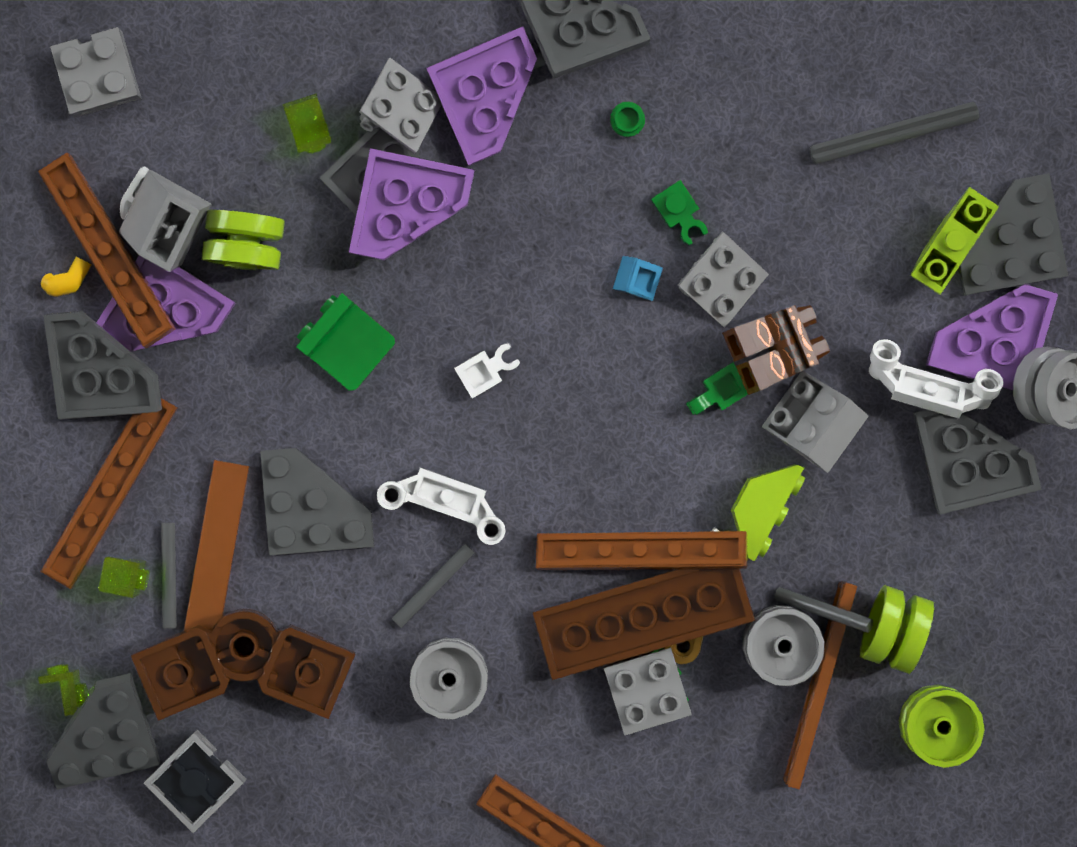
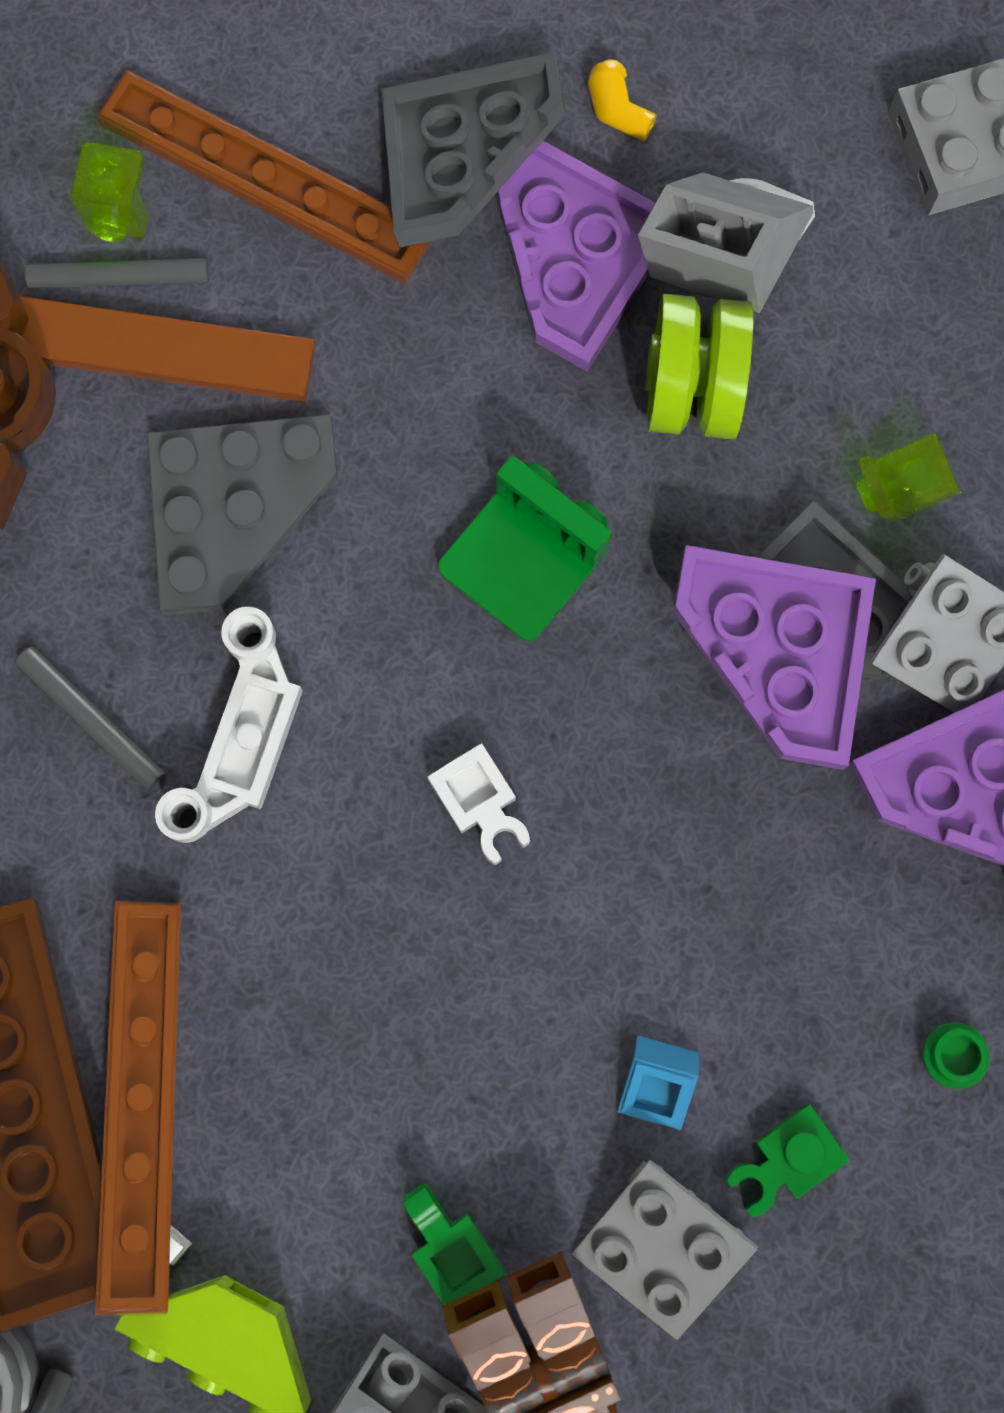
camera: 85 degrees right, 10 degrees down
dark orange tile [38,153,176,348] -> none

